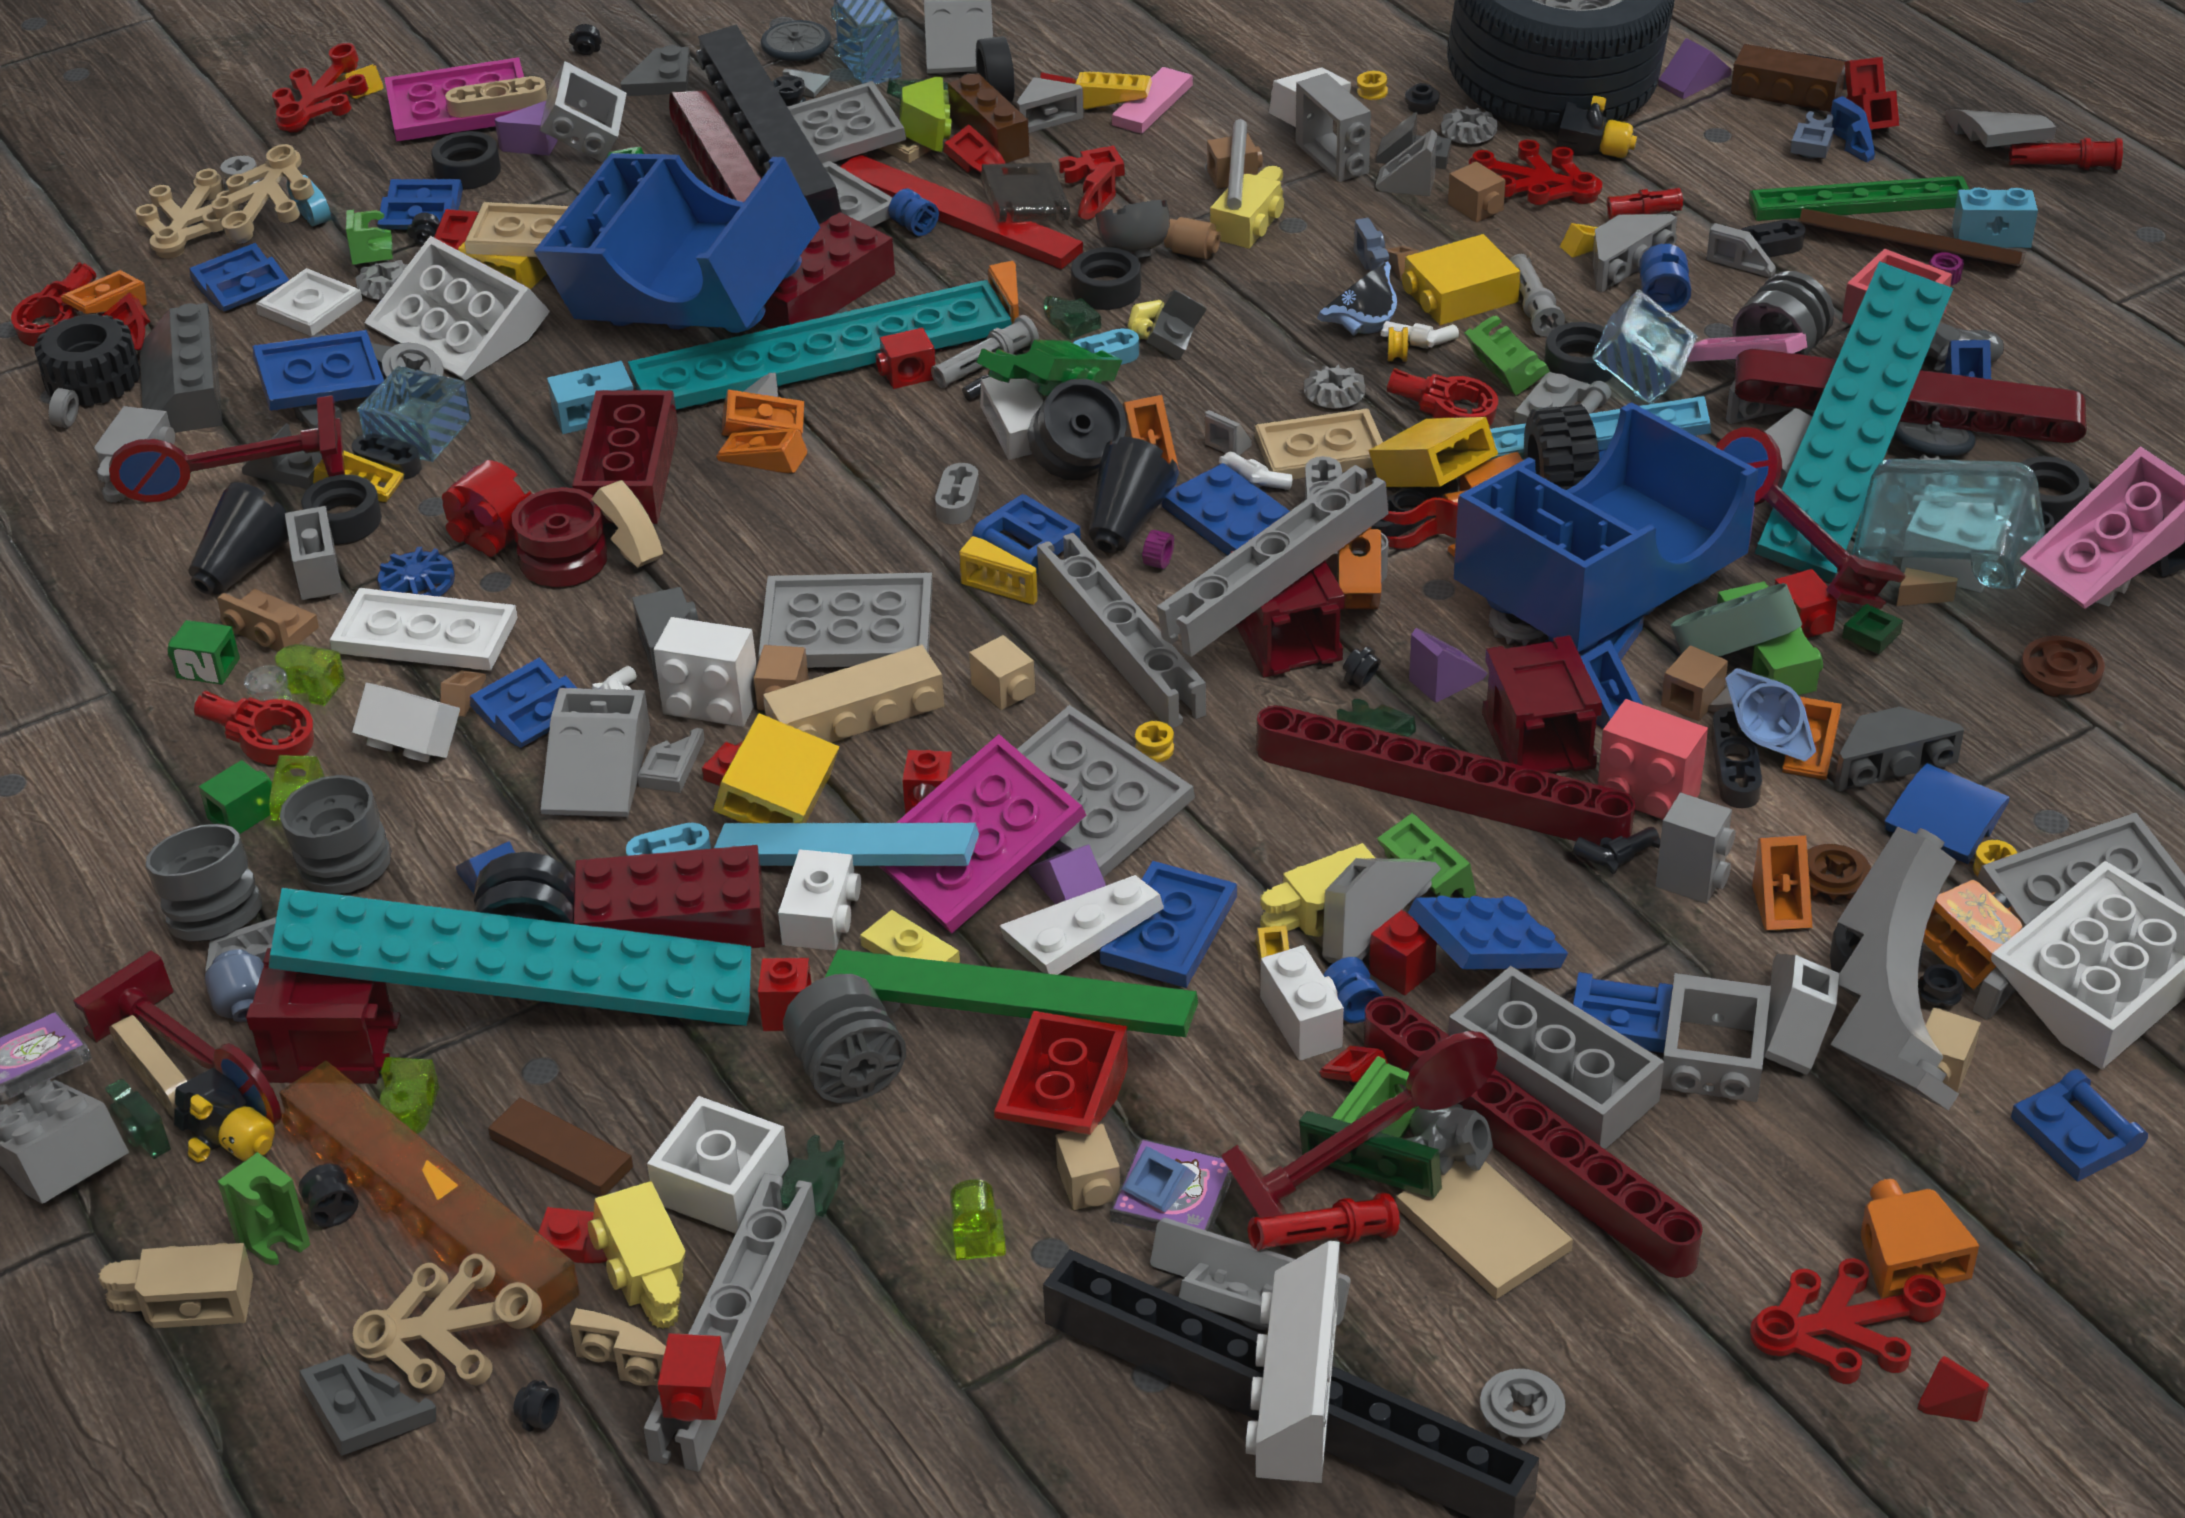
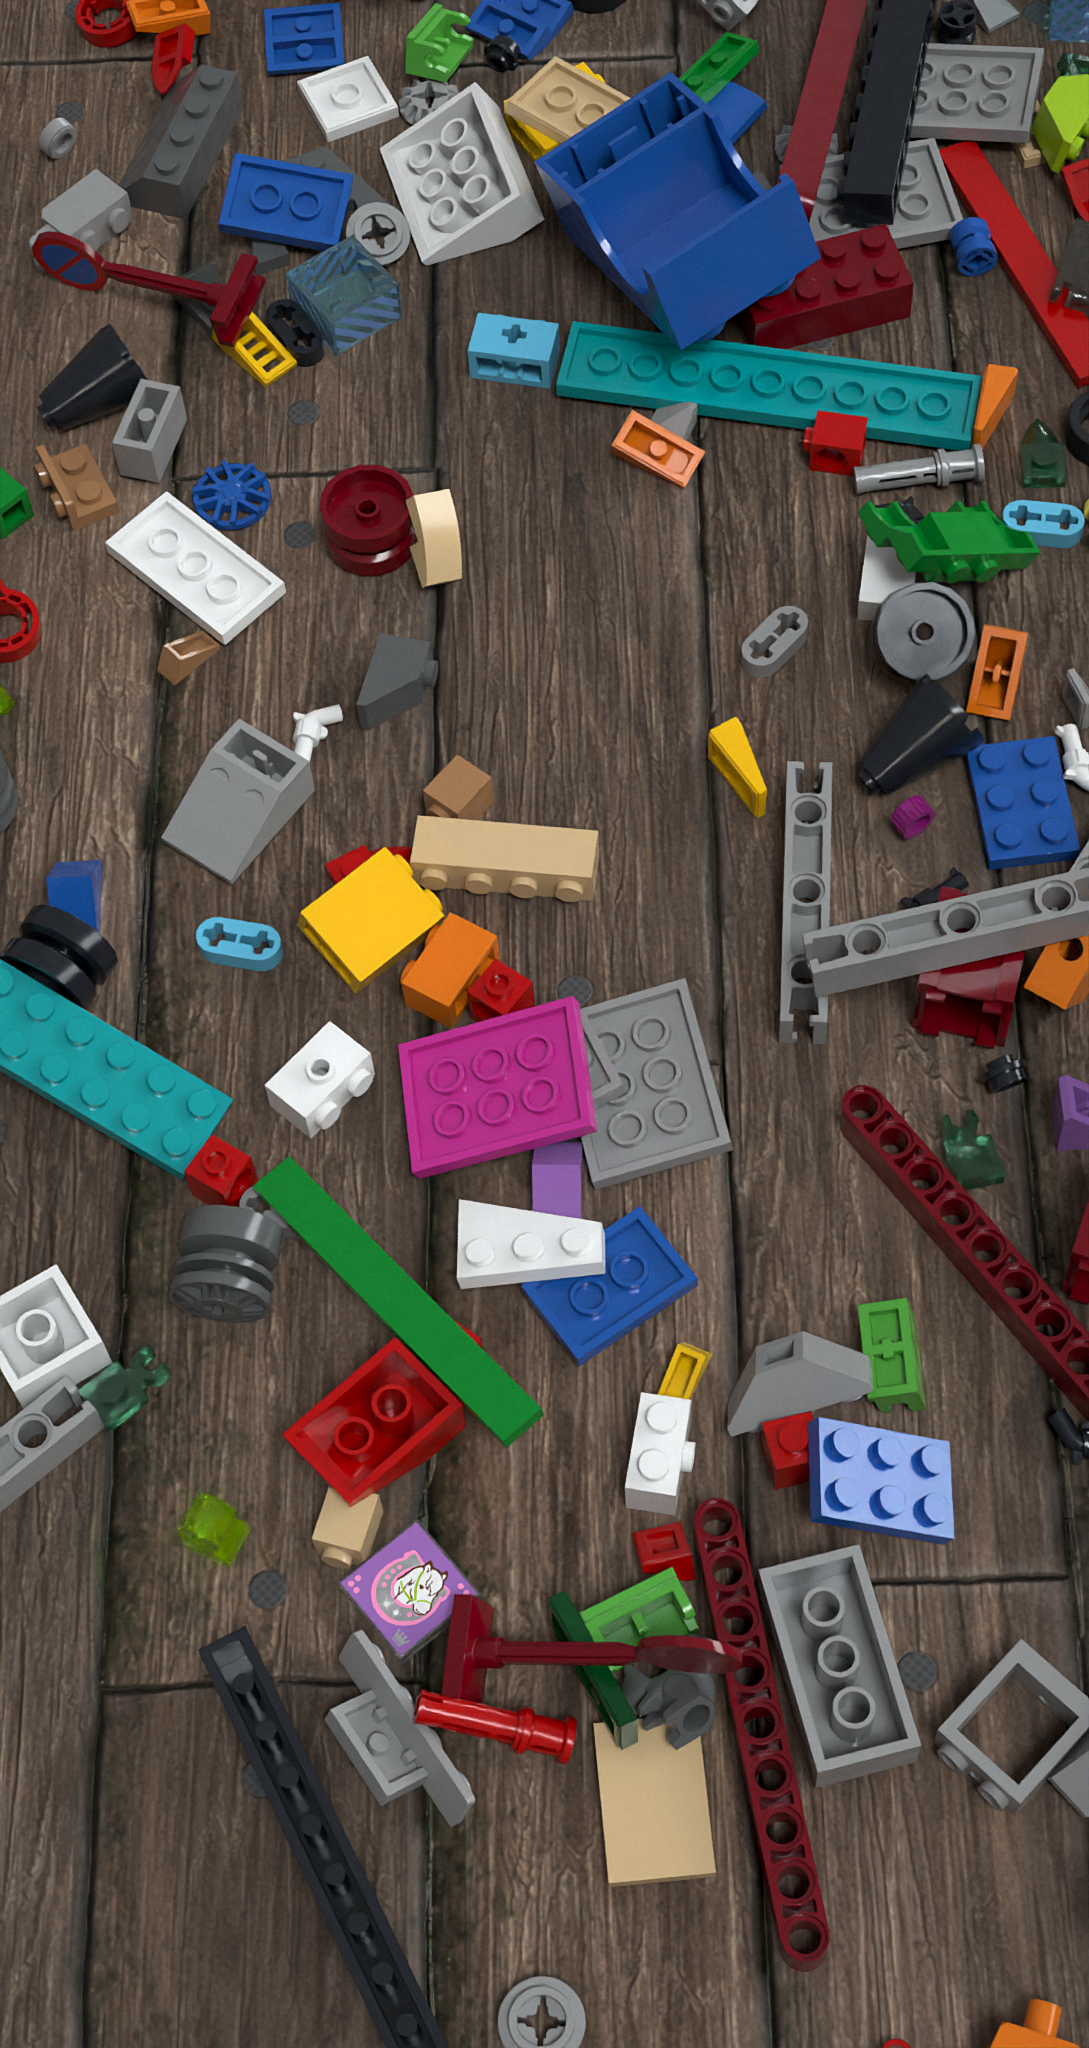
camera: 35 degrees right, 20 degrees up
black tyre [34,314,140,406] -> none
clear wheel [244,665,293,701] -> none
clear neon green leg [275,644,345,706] -> none
black tyre [301,474,382,544] -> none
white brick [352,683,460,762] -> none
red plate [434,209,478,251] -> none
red brick [442,460,532,557] -> none
blue slope [470,657,577,748] -> none
dark red brick [572,390,678,525] -> none
dark red brick [574,845,765,948] -> none
light grey tile [637,728,705,793] -> none
white brick [653,617,757,727] -> none
medium azure tile [714,823,979,866] -> none
orange slope [716,428,807,473] -> none
light grey plate [758,573,933,668] -> none
light yellow plate [860,910,960,963] -> none
tan brick [969,635,1035,710] -> none
blue plate [972,494,1081,574] -> none
medium blue slope [1122,1146,1197,1212] -> none
yellow bush [1135,721,1174,763] -> none
white slope [1246,1241,1339,1483] -> none
light yellow hinge [1260,843,1375,937] -> none
blue wheel [1323,957,1384,1023] -> none
blue plate [1573,972,1673,1053] -> none
none -> orange brick [400,912,500,1029]

